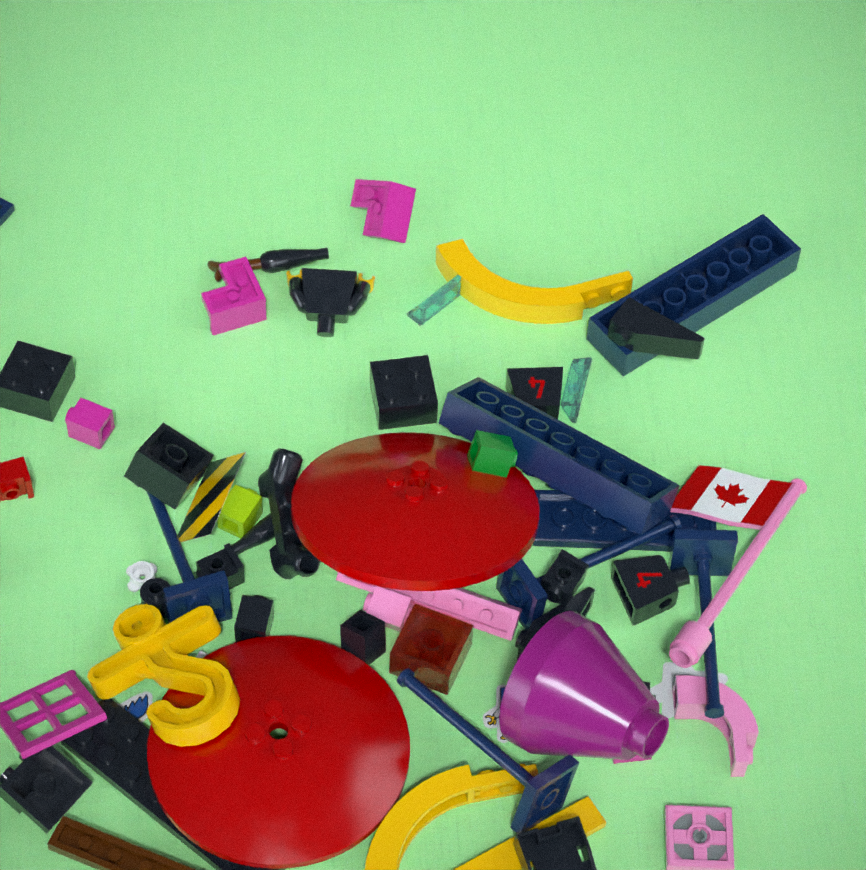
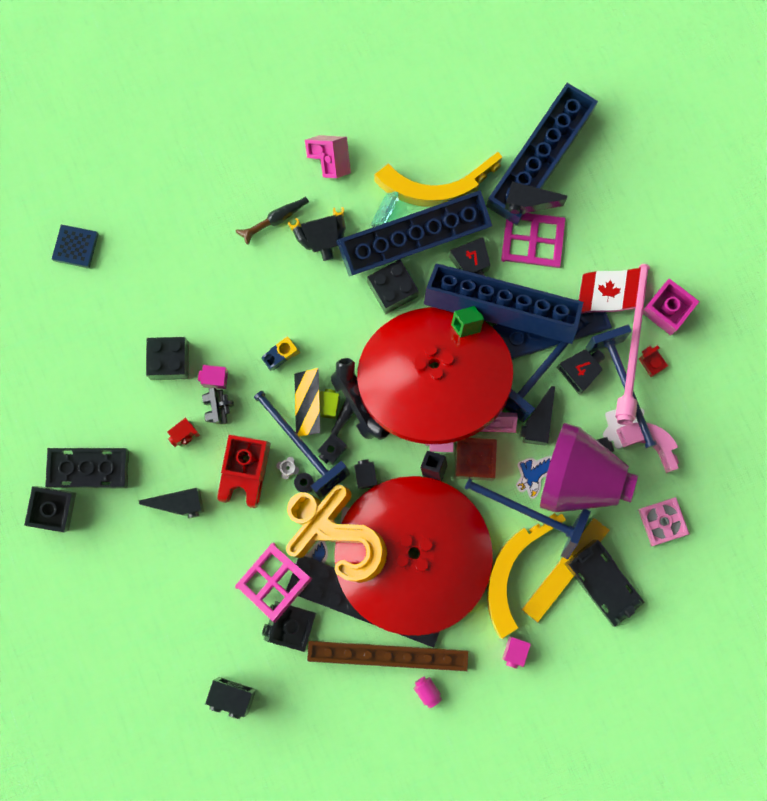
camera: 20 degrees left, 25 degrees up
black brick [124,422,214,509] -> none
dark pink panel [201,256,267,335] -> none
black brick [540,549,589,607] -> none
clear light blue slope [561,357,592,423] -> none
none -> black hips [202,388,234,424]
none -> red brick [217,435,271,509]
none -> leg [261,336,301,371]
none -> dark blue brick [337,190,492,277]
none -> dark pink window [501,213,565,268]
none -> red bracket [638,345,668,377]
none -> dark pink brick [643,278,700,336]

